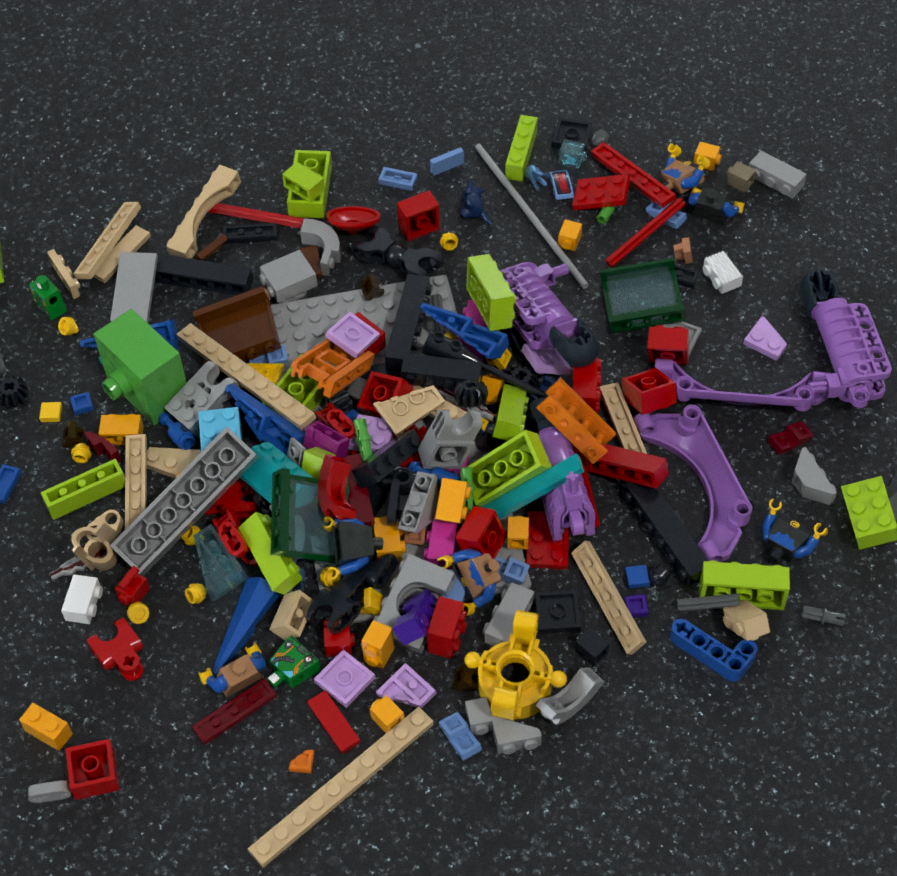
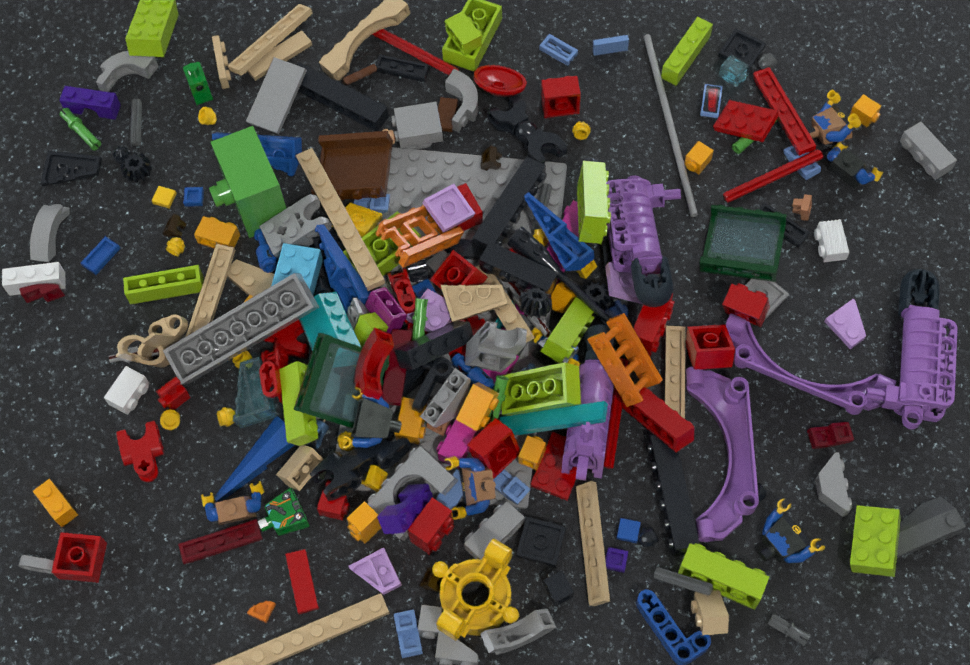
camera: 20 degrees right, 10 degrees up
dark red slope [84,431,122,464] -> none
lavender plate [314,650,375,708] -> none
light orange brick [370,695,404,733] -> none
dark blue animal [459,179,492,226] -> none
flat silver piece [525,165,550,190] -> none
dark tan brick [726,161,756,193] -> none

